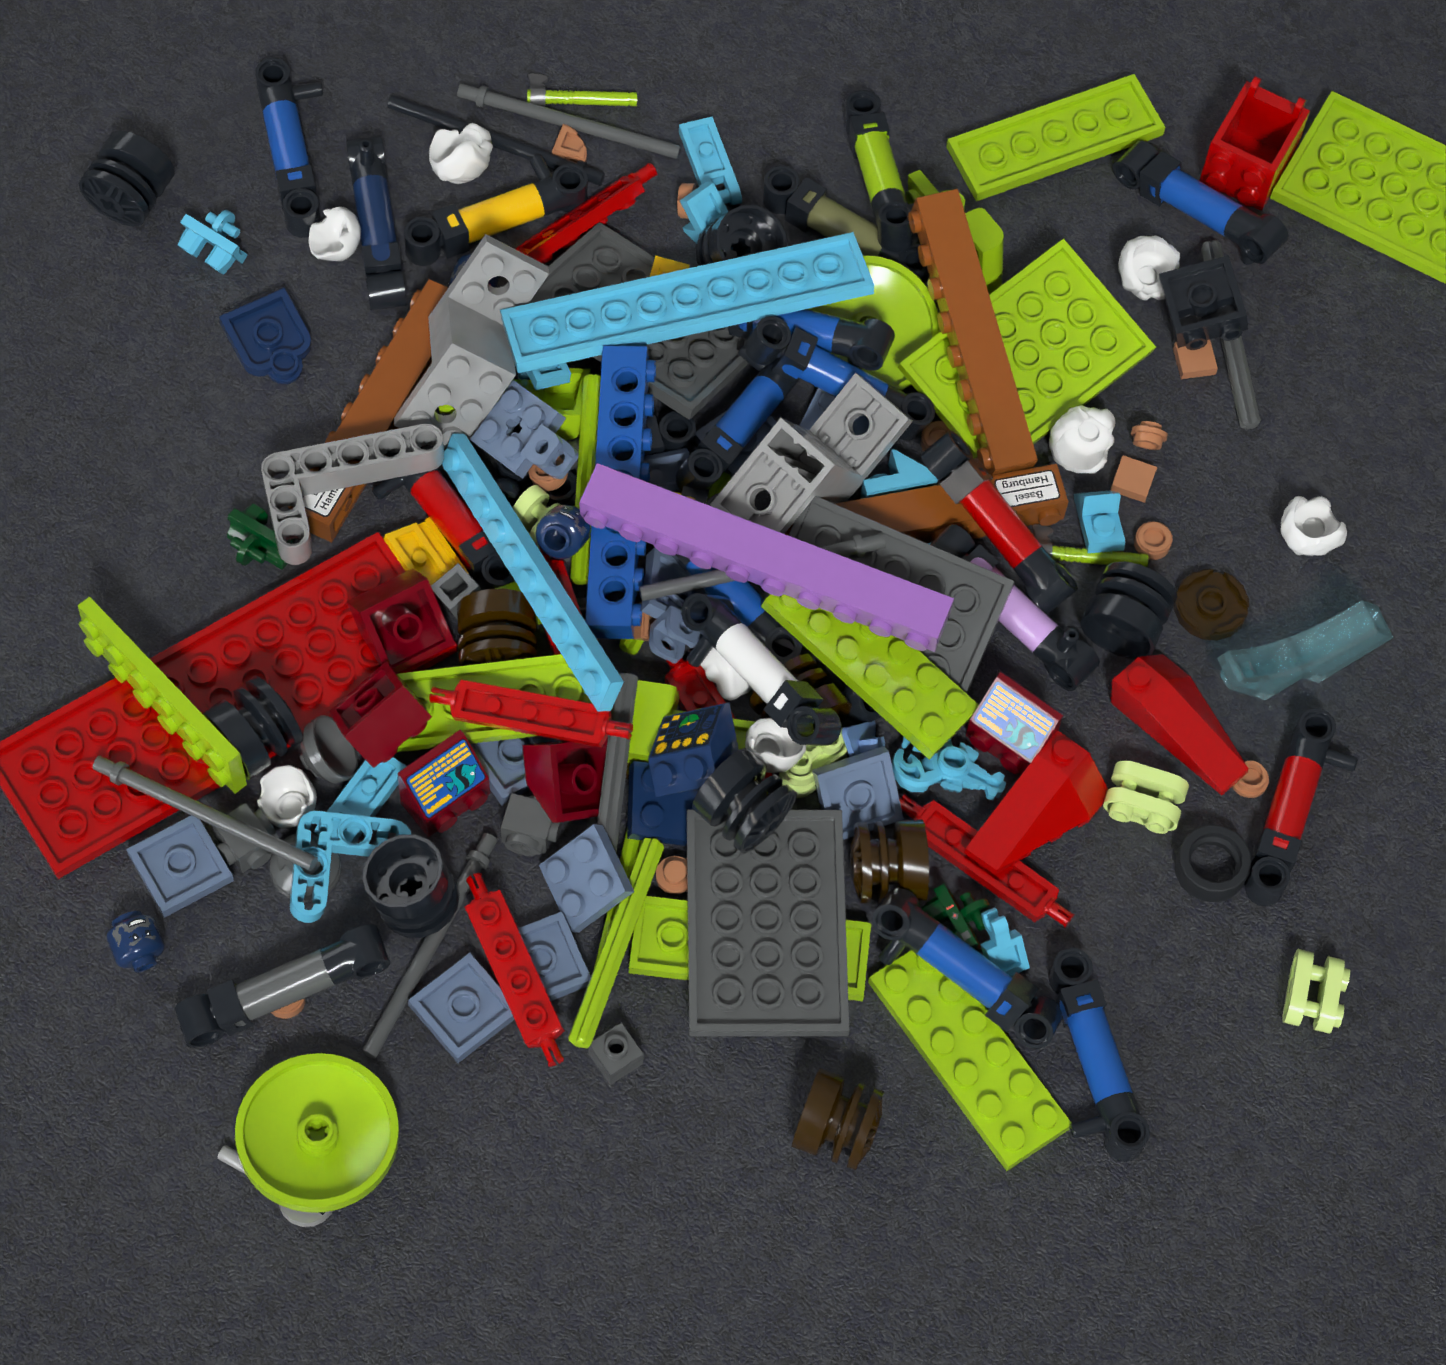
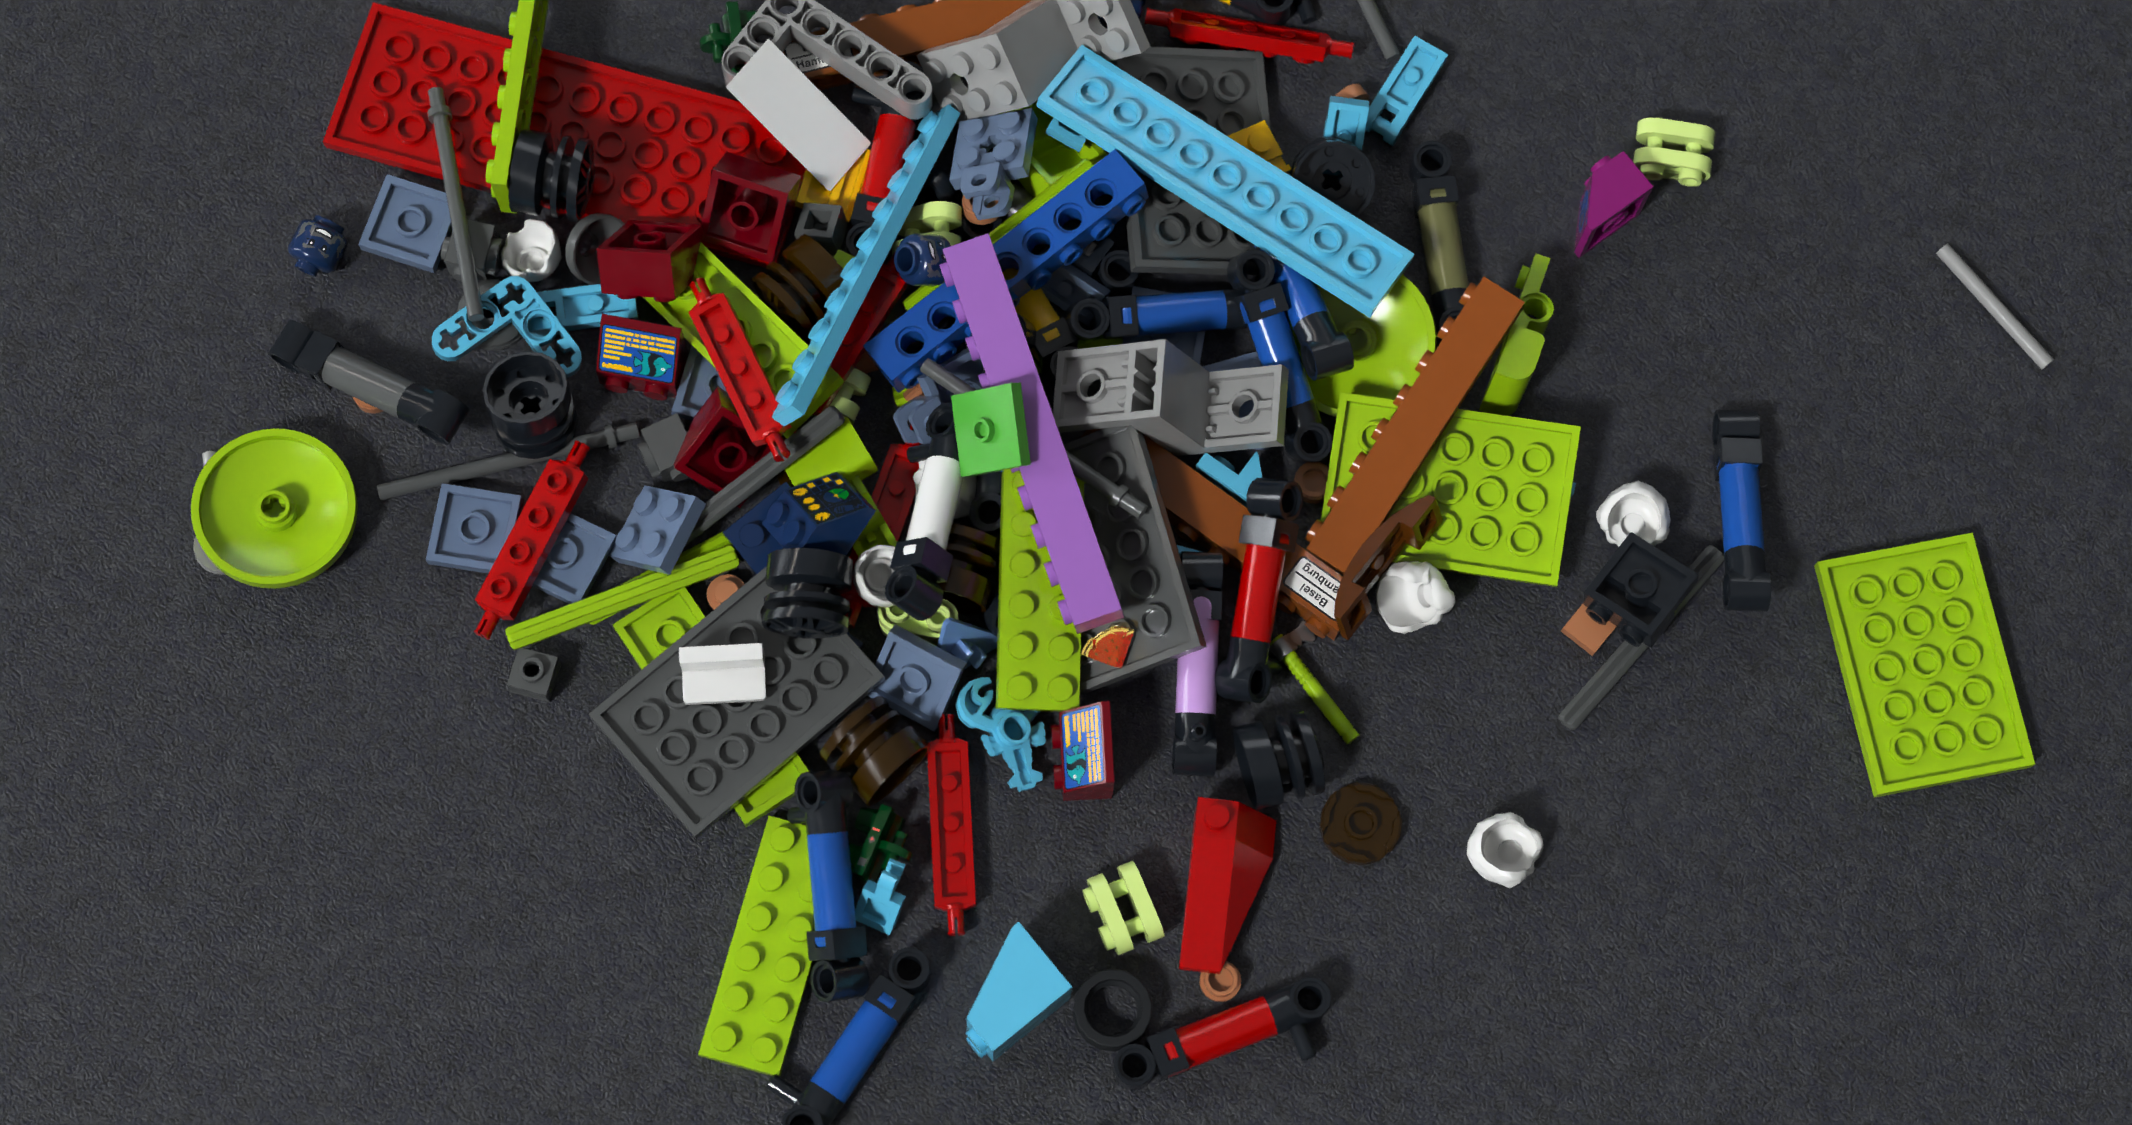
camera: 50 degrees right, 10 degrees up
dark brown wheel [791,1068,884,1170] -> none
black piece [846,90,914,252] -> none
lime plate [946,74,1166,201] -> none
red wedge [964,731,1108,874] -> none
medium azure slope [1074,490,1125,554] -> none
nougat tile [1111,455,1157,503] -> none
nougat plate [1131,421,1168,450] -> none
nougat tile [1134,521,1173,560] -> none
red container [1199,76,1310,211] -> none
clear light blue arch [1217,600,1393,700] -> none
none -> white panel [679,643,766,705]
none -> white sticker [726,39,871,191]
none -> bright green plate [951,383,1031,477]
none -> medium azure slope [965,922,1072,1062]
none -> tile [1081,626,1134,669]
none -> reddish brown slope [1334,495,1443,640]
none -> magenta slope [1574,151,1653,258]
none -> yellowish green brick [1633,118,1715,186]

